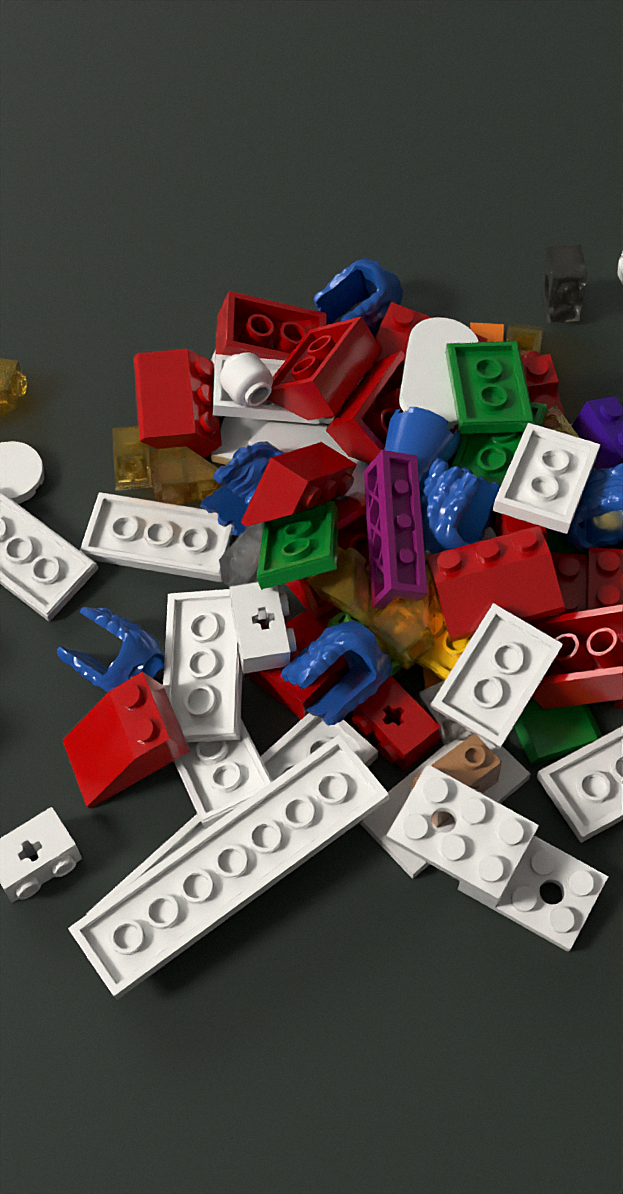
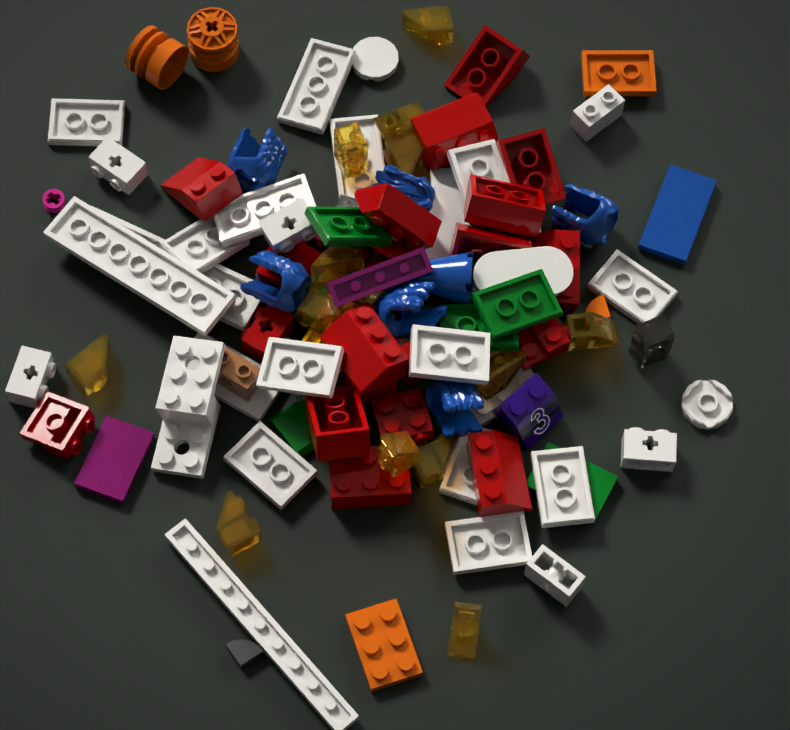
camera: 65 degrees right, 5 degrees up
white head [219,352,273,406] -> none
none -> white brick [5,346,56,408]
none -> red plate [19,391,95,460]
none -> dark pink bush [42,189,65,213]
none -> clear yellow slope [64,333,111,396]
none -> magenta tile [74,415,155,504]
none -> clear yellow brick [334,122,368,179]
none -> red slope [444,25,530,108]
none -> white brick [570,84,625,142]
none -> orange plate [581,50,657,97]
none -> white tile [587,250,678,330]
none -> blue tile [638,164,717,265]

